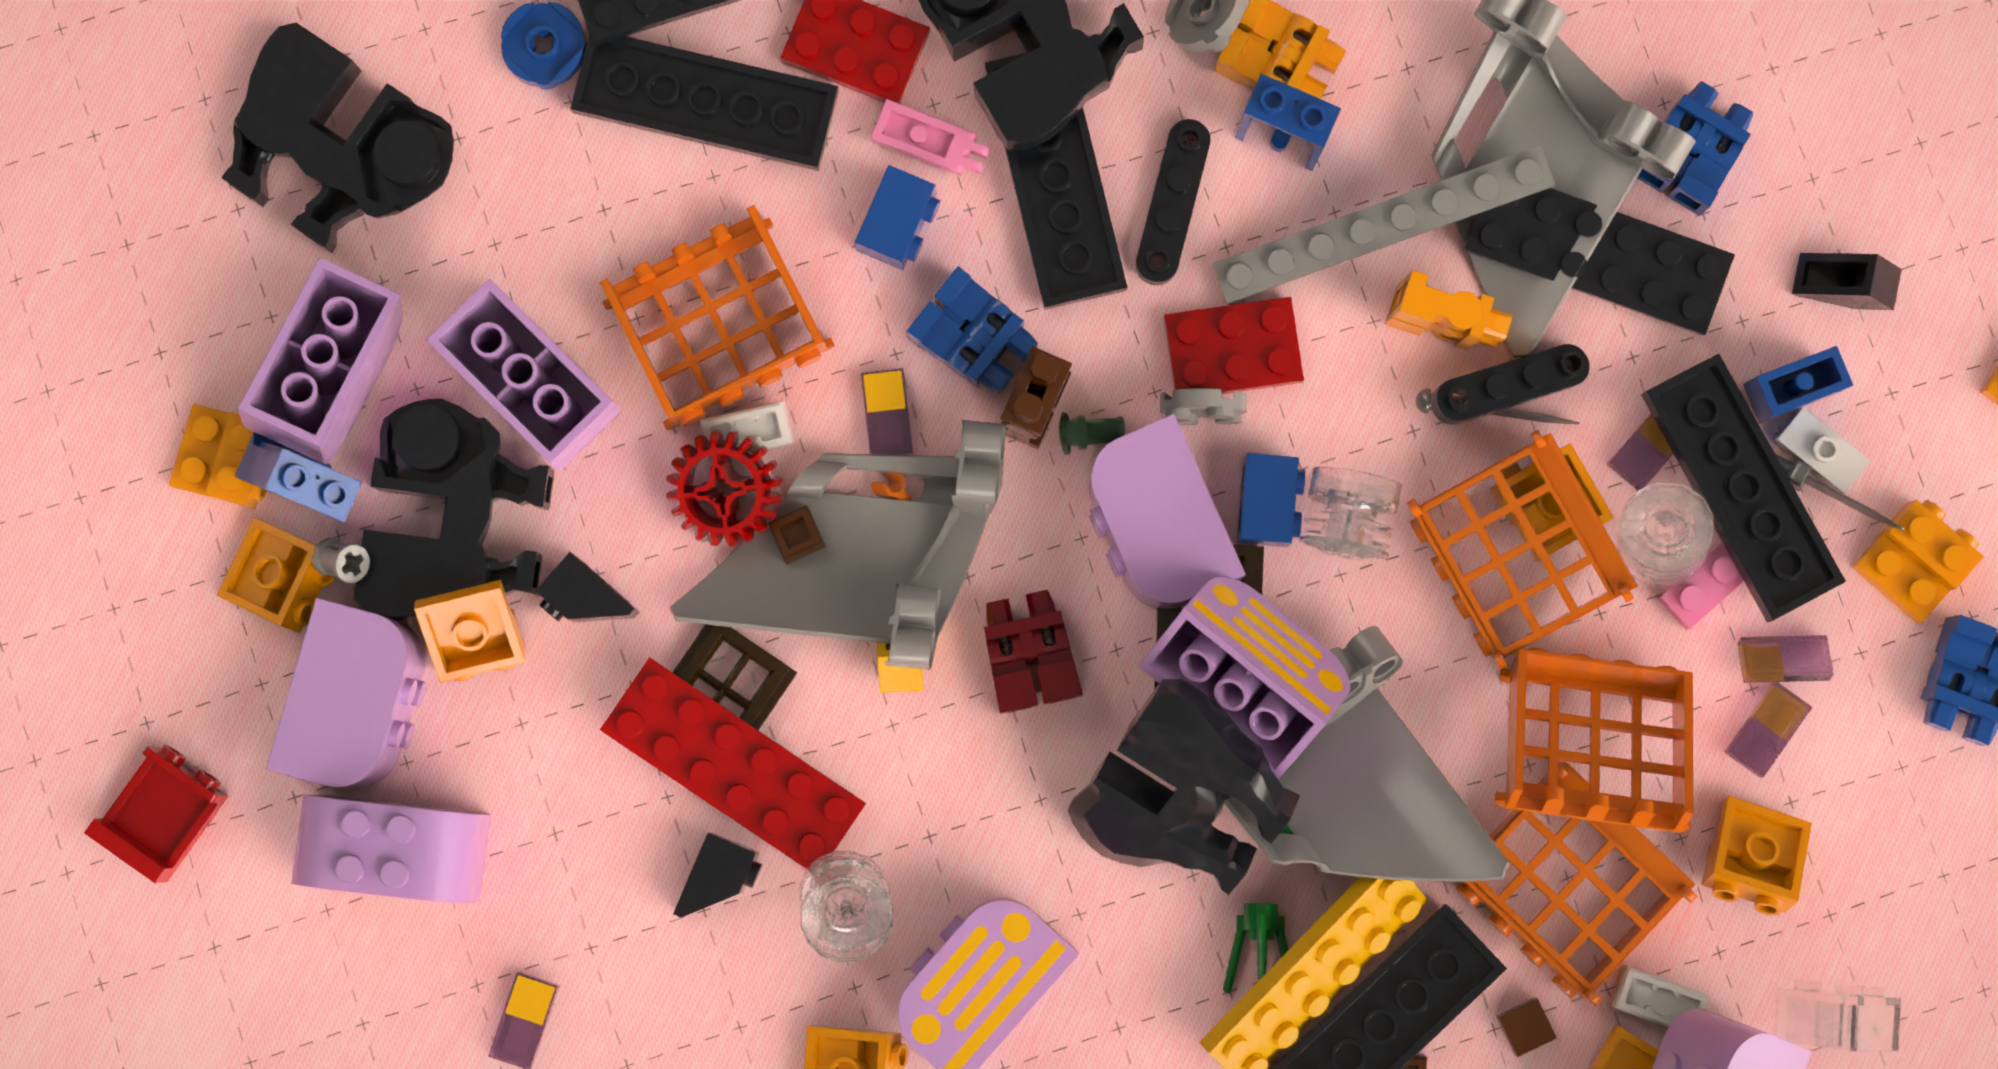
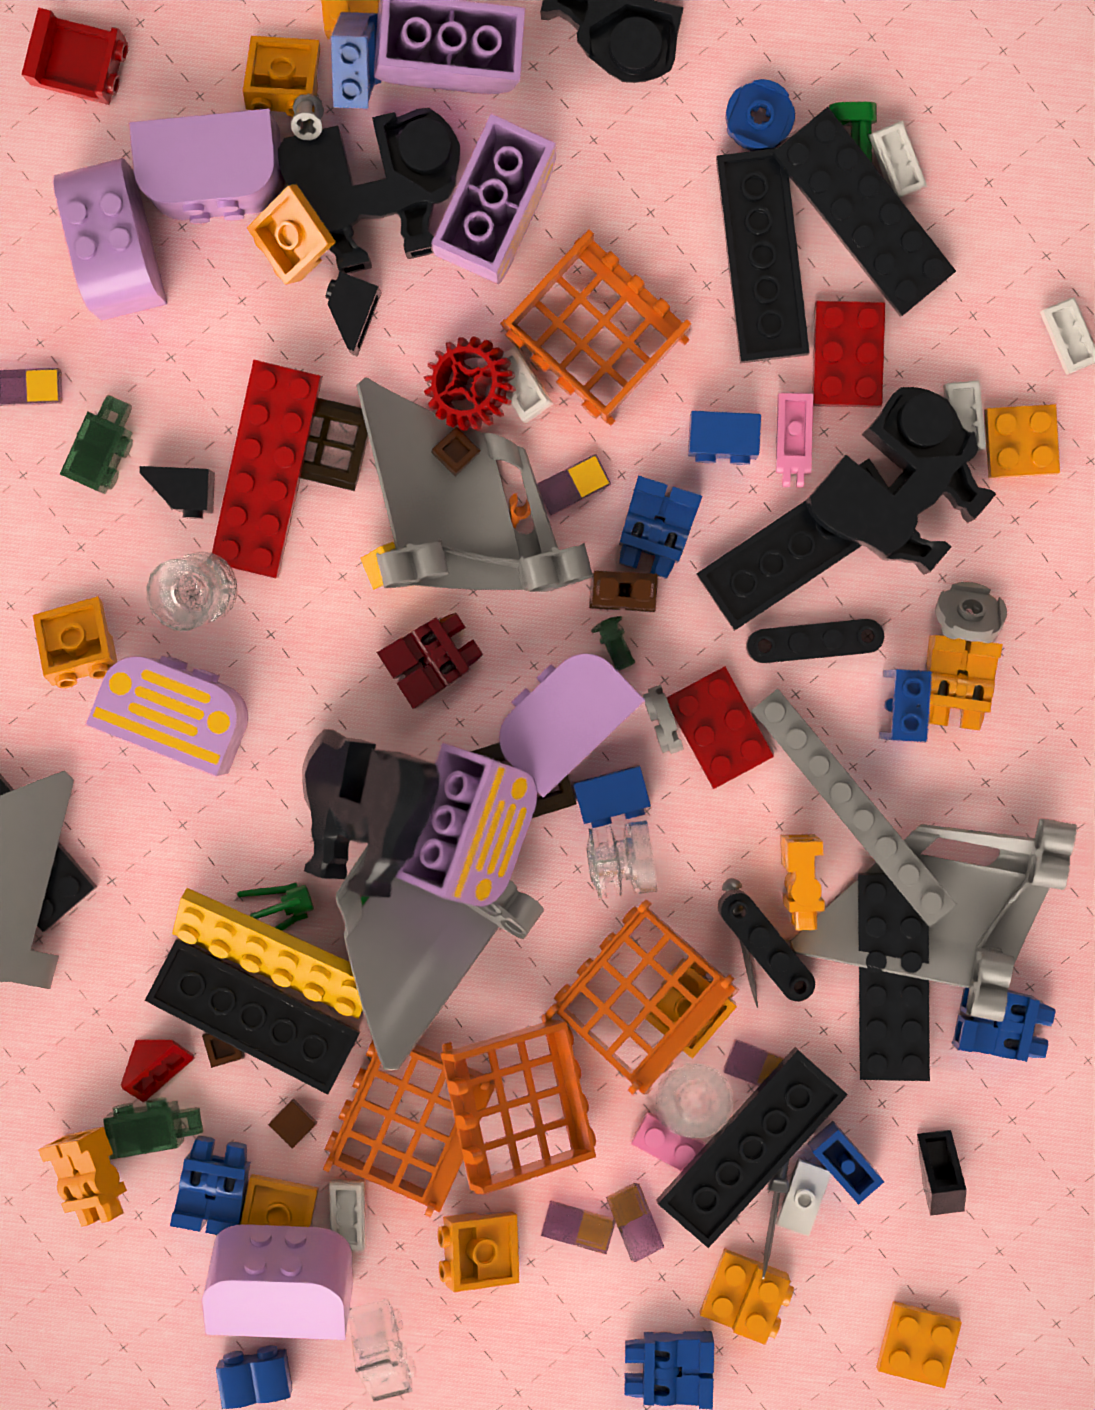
camera: 70 degrees right, 5 degrees up
none -> clear green brick [60,395,133,494]

